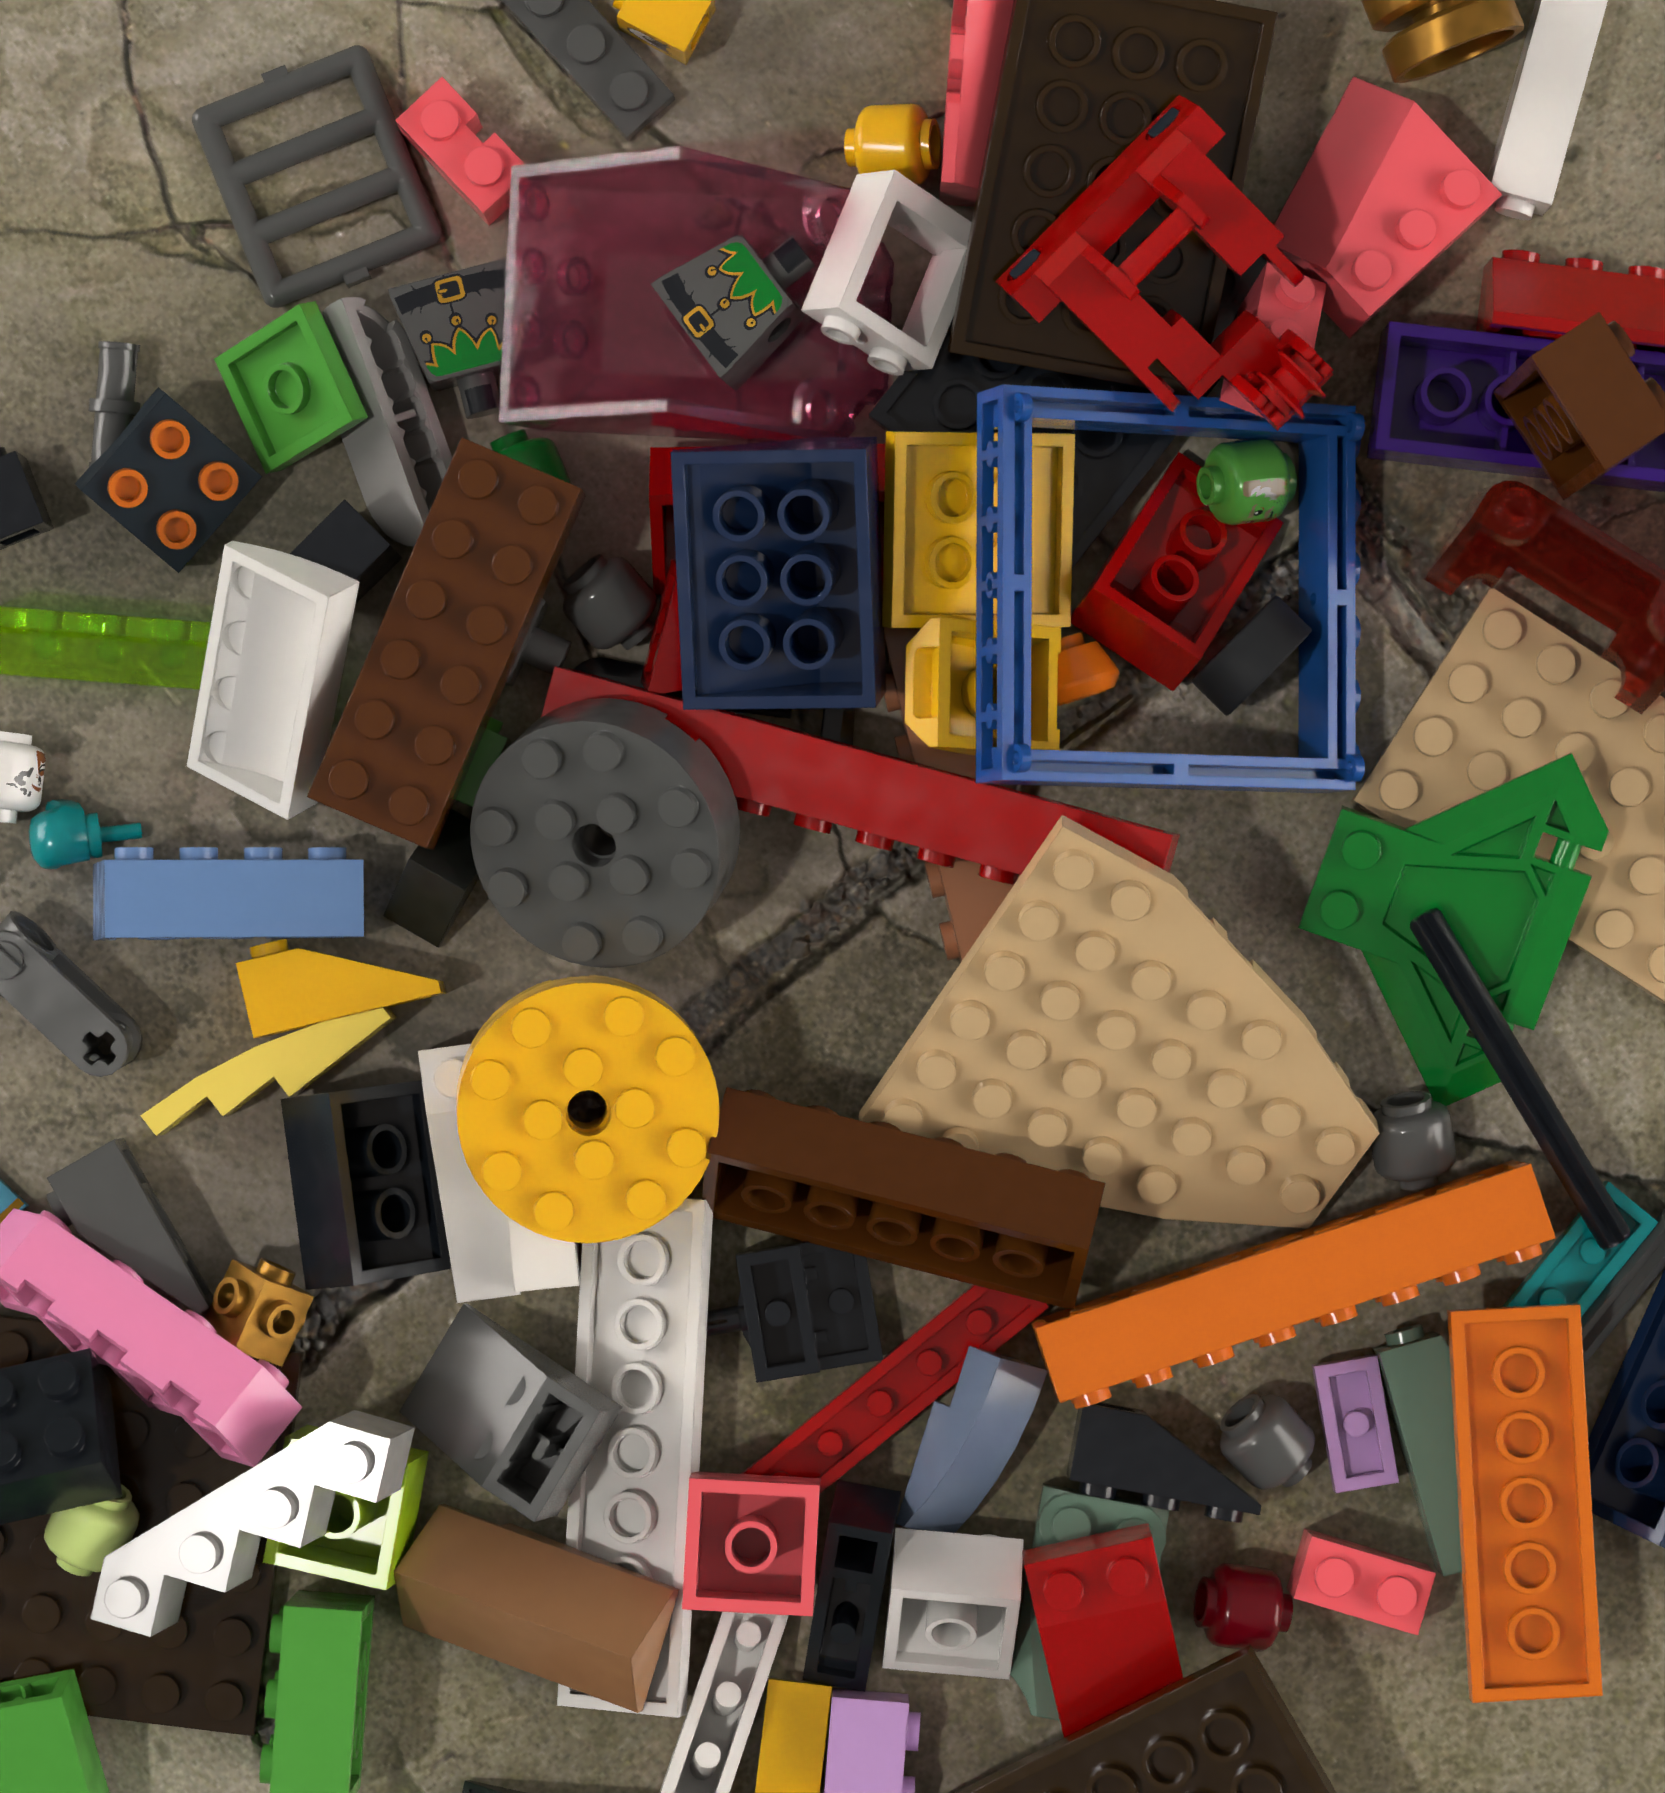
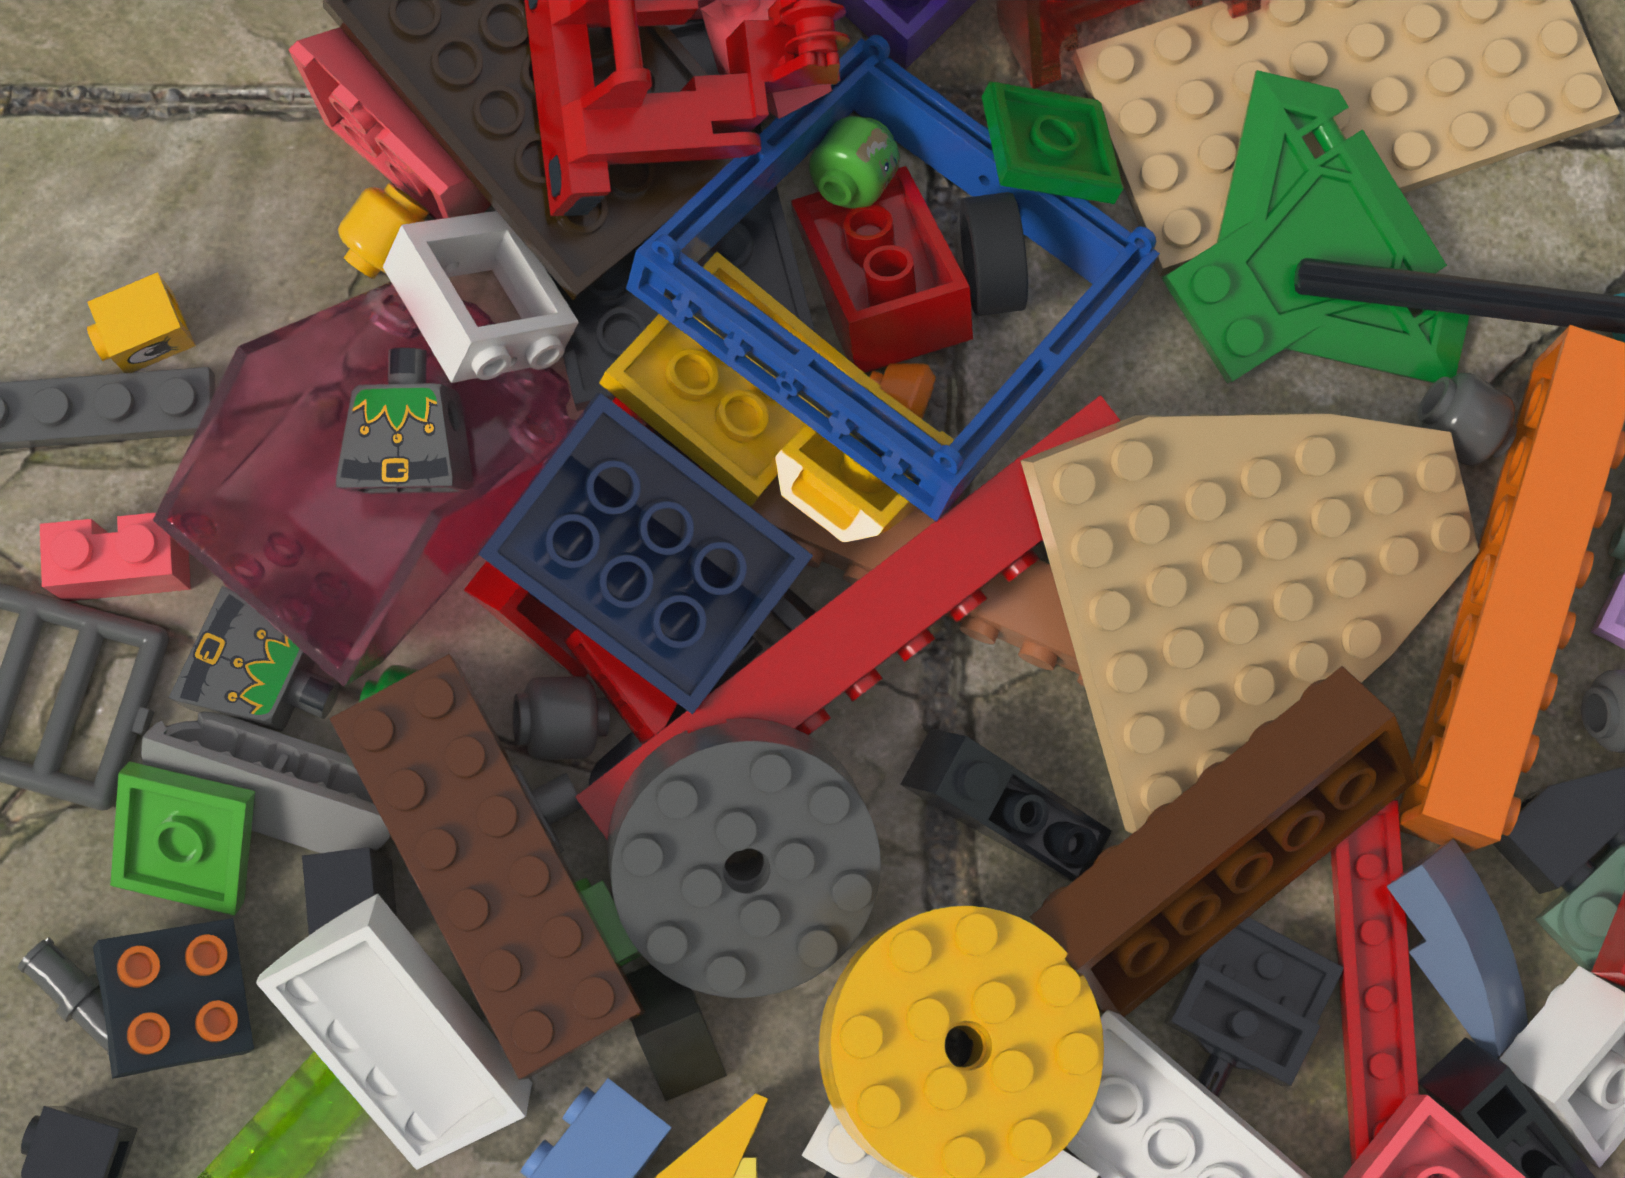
camera: 55 degrees left, 10 degrees down
none -> black slope [900,728,1112,883]
none -> green tile [982,81,1123,204]

